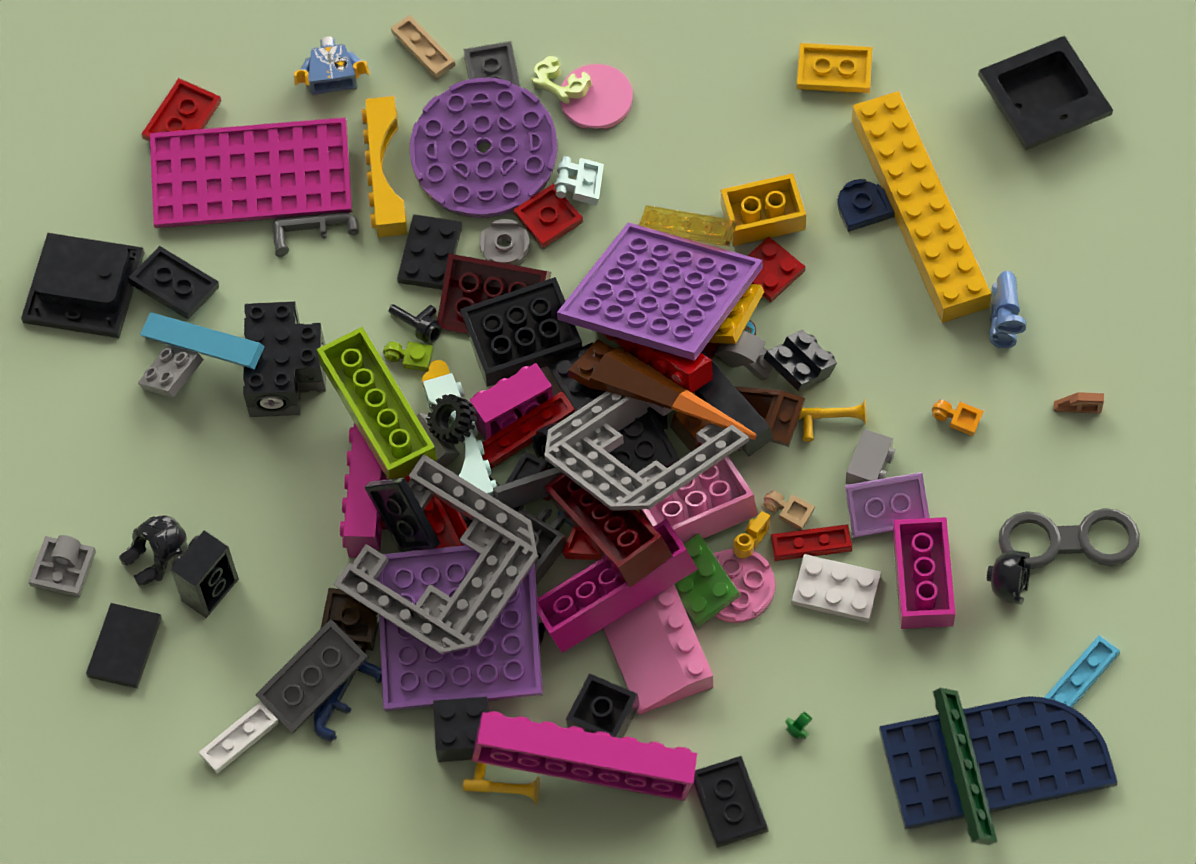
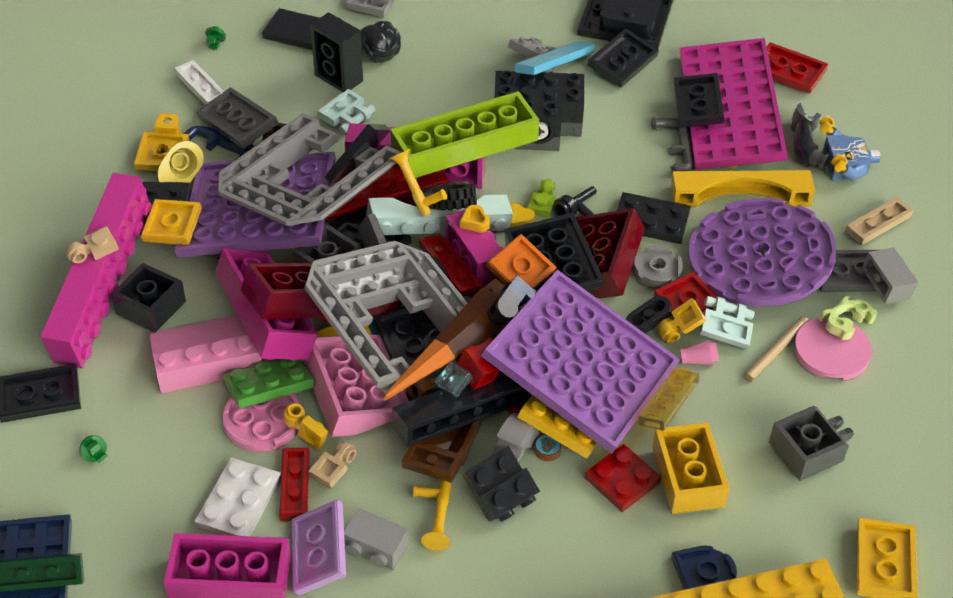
camera: 90 degrees right, 15 degrees down
none -> tan plate [66,226,119,263]
none -> yellow plate [134,113,189,172]
none -> yellow tile [140,199,202,245]
none -> light yellow piece [157,141,204,183]
none -> green plate [205,26,226,50]
none -> light aqua plate [318,89,376,134]
none -> yellow piece [388,149,447,217]
none -> clear light blue plate [434,361,473,398]
none -> yellow tile [460,205,490,233]
none -> orange tile [486,234,556,289]
none -> leg [488,275,536,325]
none -> black plate [626,296,672,334]
none -> yellow plate [658,298,707,343]
none -> black plate [674,73,724,128]
none -> bright pink cone [680,340,718,365]
none -> tan bar [744,316,809,382]
none -> dark grey hinge [769,406,854,481]
none -> piece [791,103,830,170]
none -> light grey brick [862,247,918,304]

